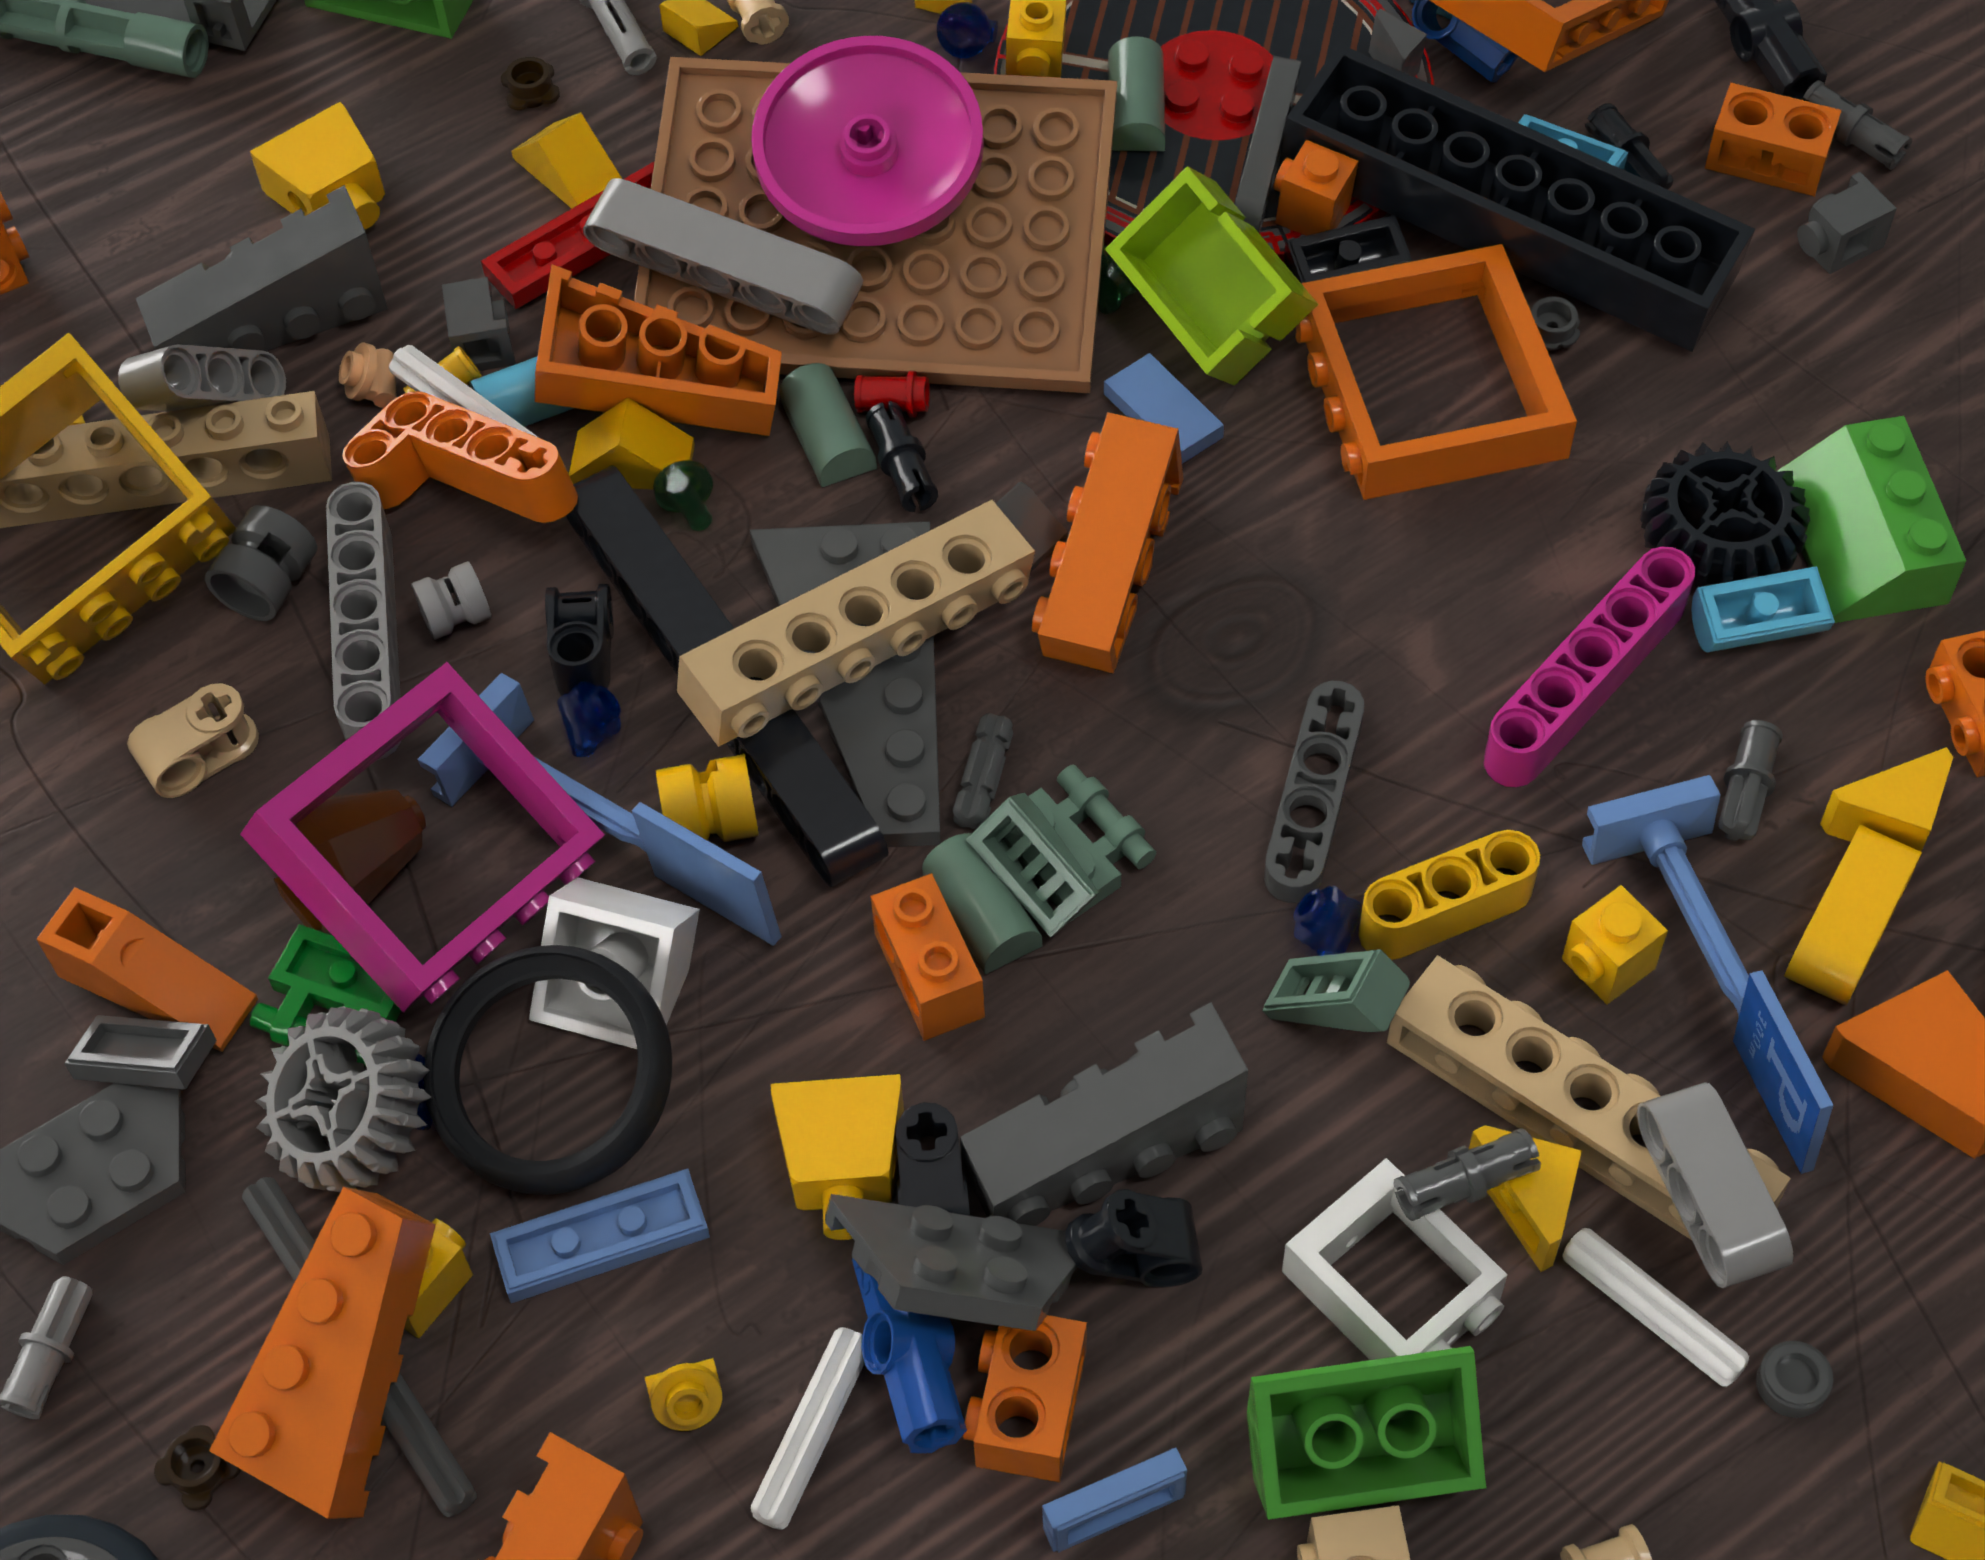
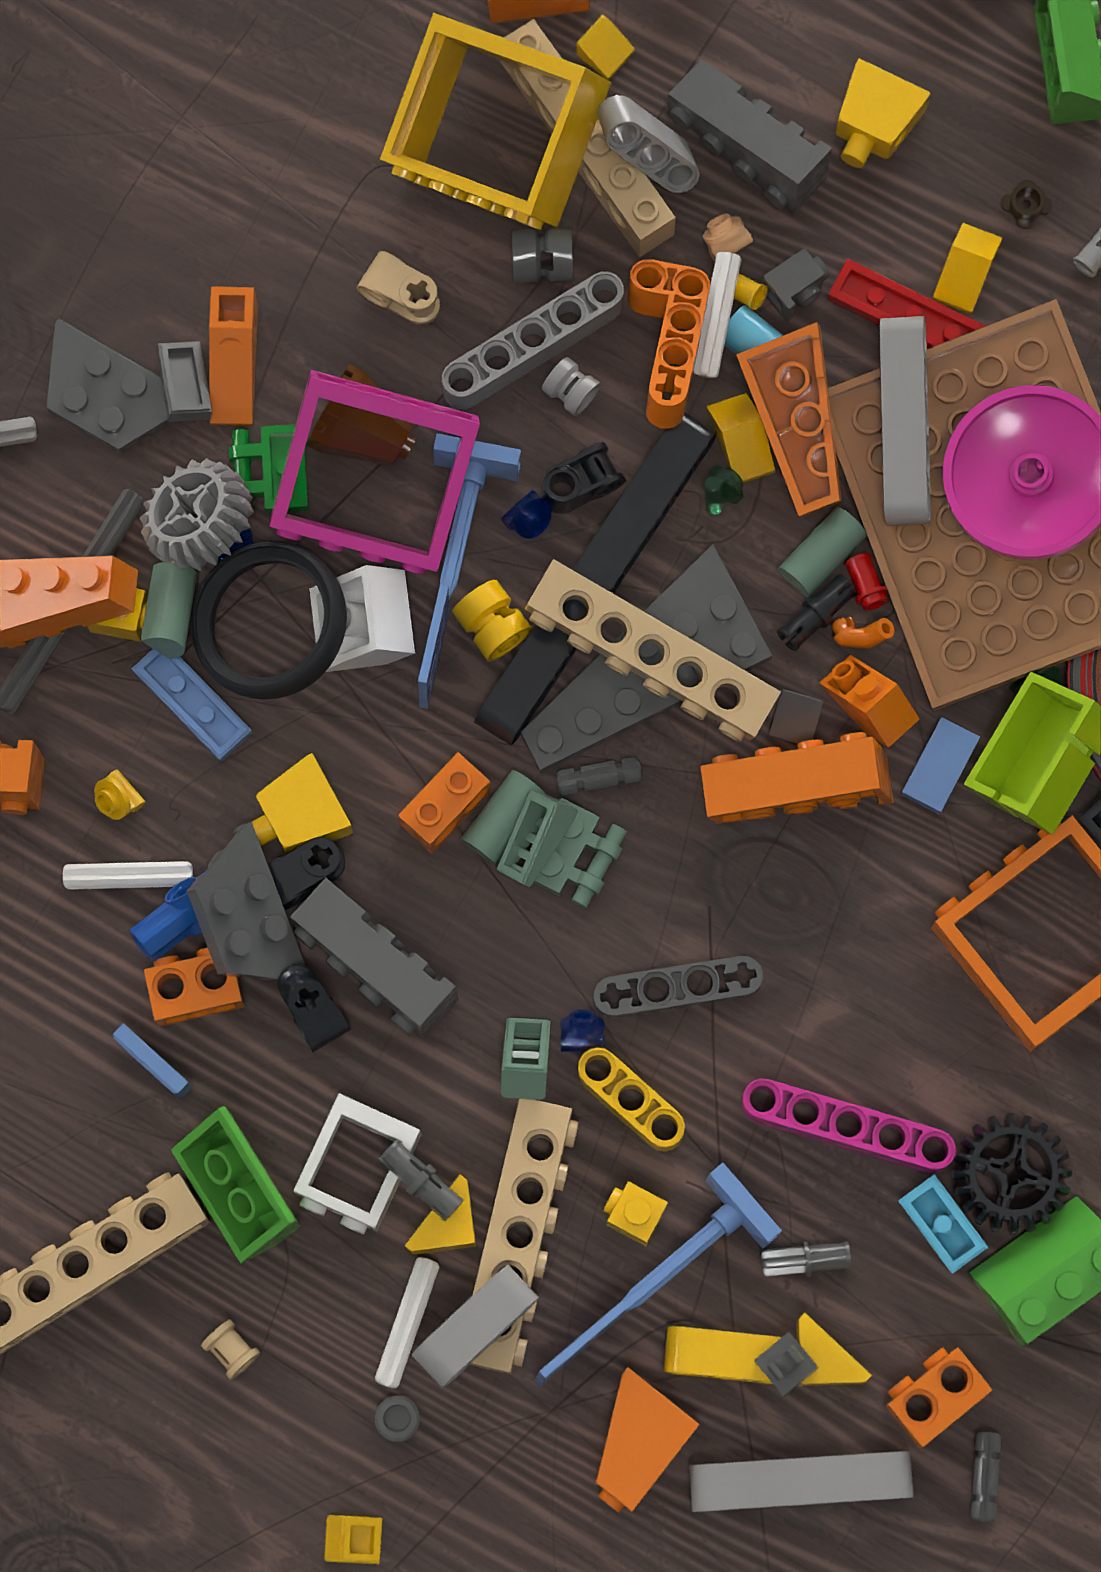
camera: 65 degrees right, 20 degrees up
none -> sand green brick [141,561,197,659]
none -> dark grey tile [754,1332,818,1397]
none -> orange slope [819,655,920,748]
none -> orange arm [832,617,895,649]

